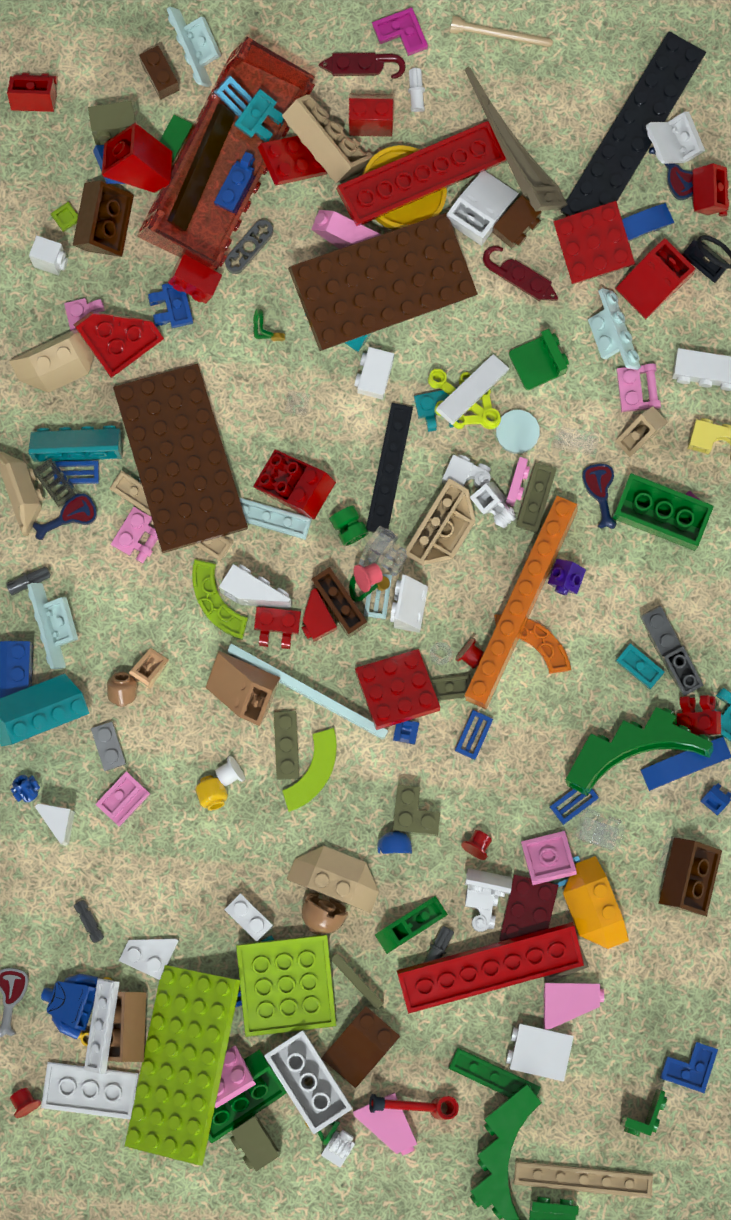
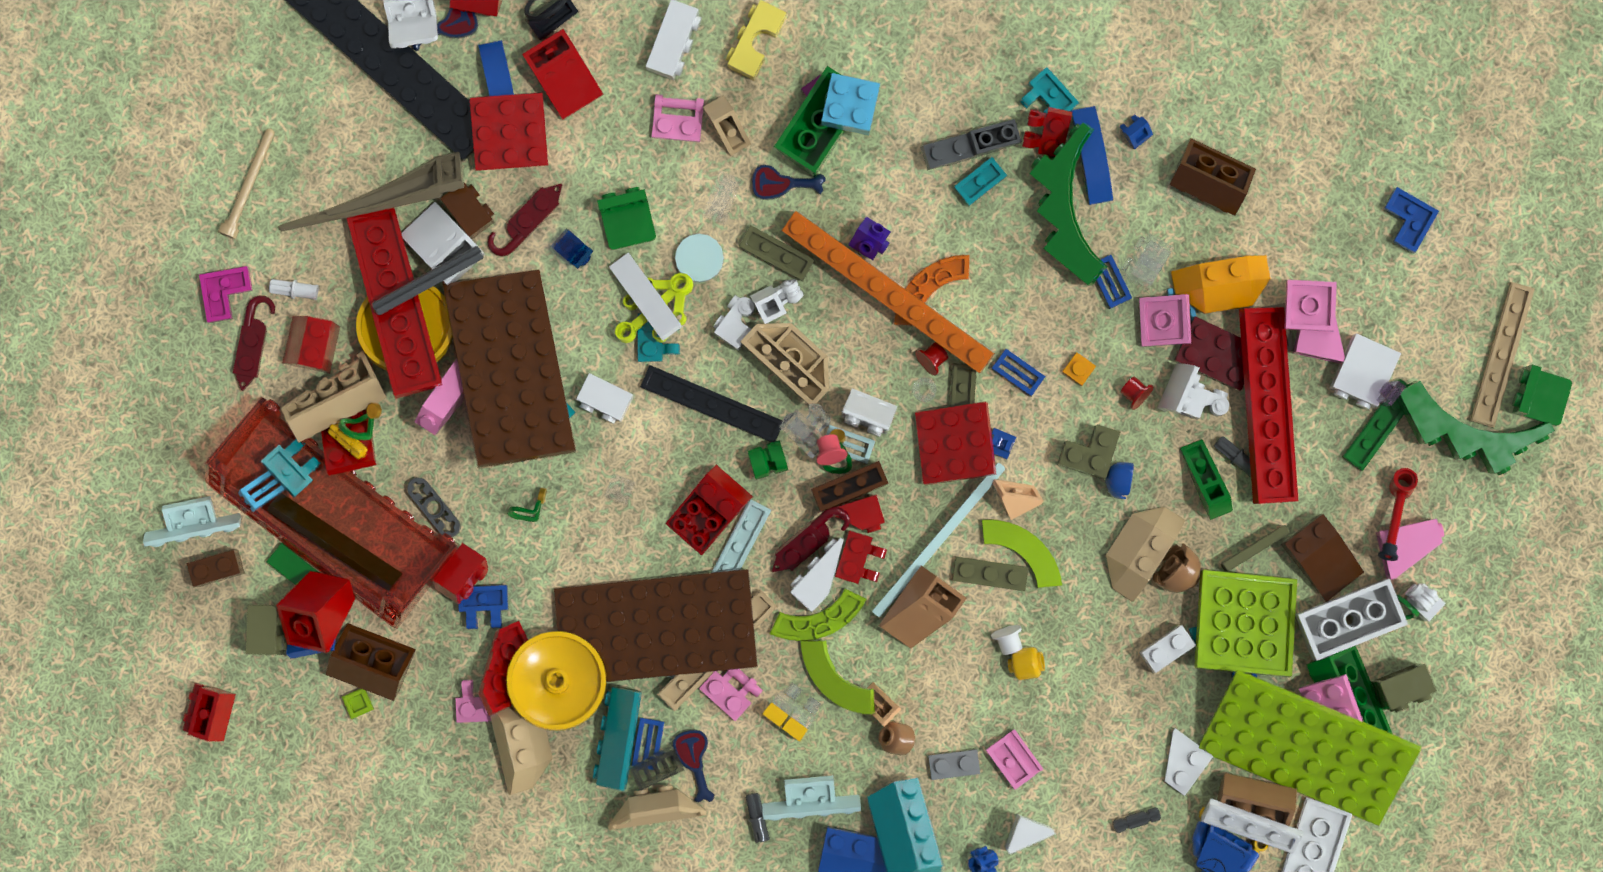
camera: 80 degrees left, 5 degrees up
white brick [29,235,68,276] -> none
blue hinge [214,152,255,213] -> none
bright pink plate [506,457,530,507] -> none
light aqua bracket [588,288,641,370] -> none
green bracket [620,1089,667,1137] -> none
none -> yellow axle [328,423,367,459]
none -> green piece [338,403,382,440]
none -> dark grey axle [372,246,484,315]
none -> yellow dish [507,631,606,731]
none -> clear blue bracket [551,228,593,269]
none -> clear hips [762,682,821,742]
none -> dark red plate [772,507,850,572]
none -> lime tile [801,640,875,714]
none -> medium azure brick [821,73,880,136]
none -> light nougat slope [992,479,1044,520]
none -> light orange plate [1062,352,1096,386]
none -> bright pink plate [1284,280,1337,332]
none -> clear purple plate [1377,381,1406,406]

